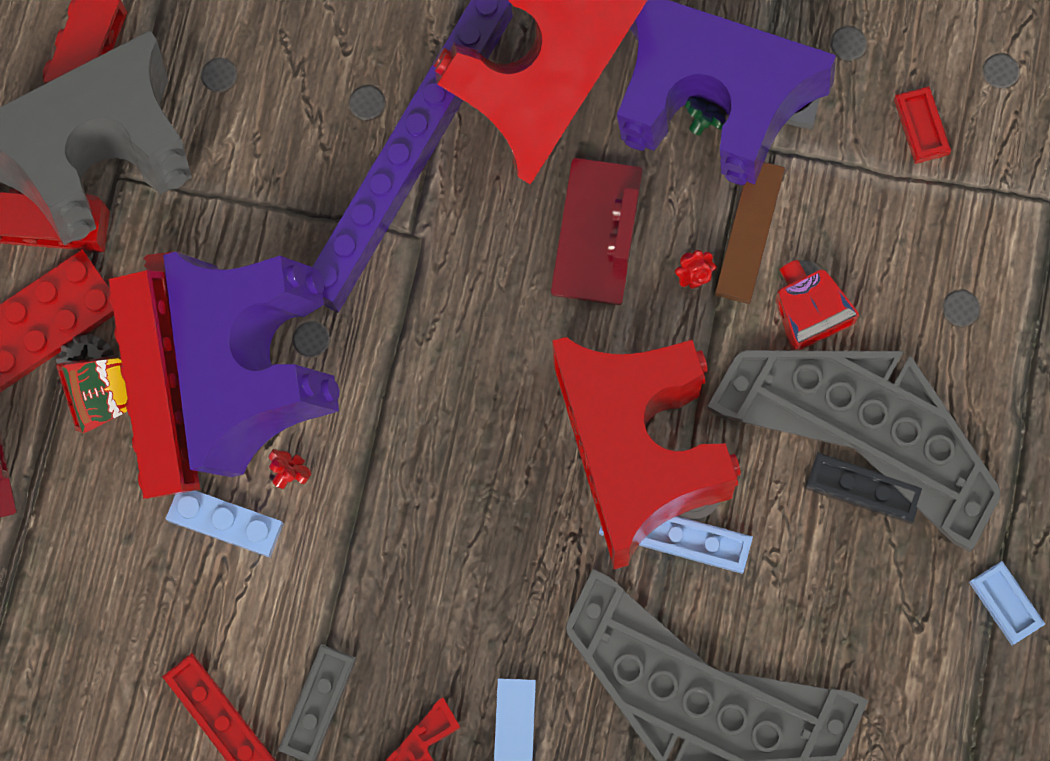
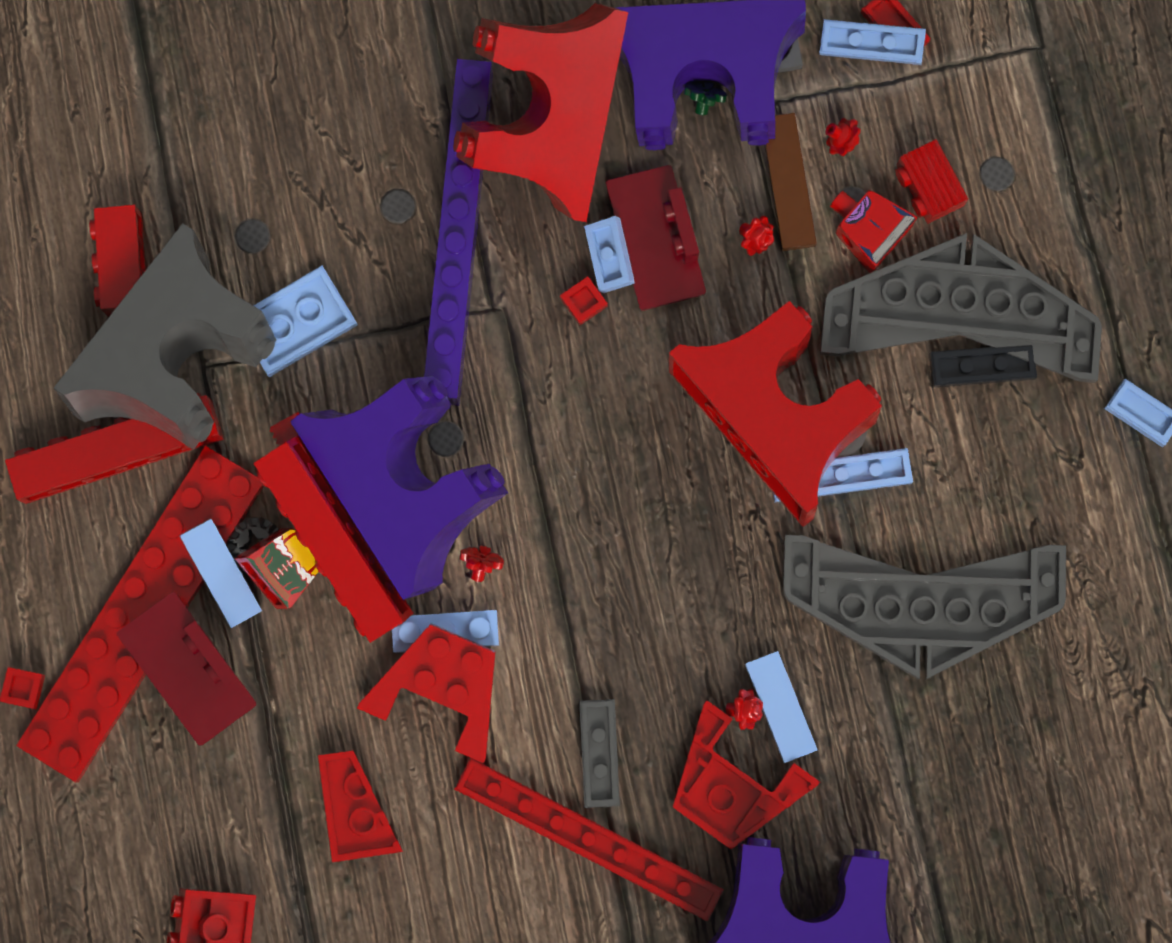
camera: 30 degrees left, 5 degrees up
none -> light blue tile [179,518,262,628]
none -> light blue tile [253,265,358,377]
none -> red wing [317,750,403,863]
none -> red wing [357,623,496,763]
none -> red plate [560,276,608,326]
none -> light blue plate [584,216,635,293]
none -> red plant [725,689,763,730]
none -> light blue tile [820,19,926,65]
none -> red plant [825,118,861,156]
none -> red brick [895,139,968,224]

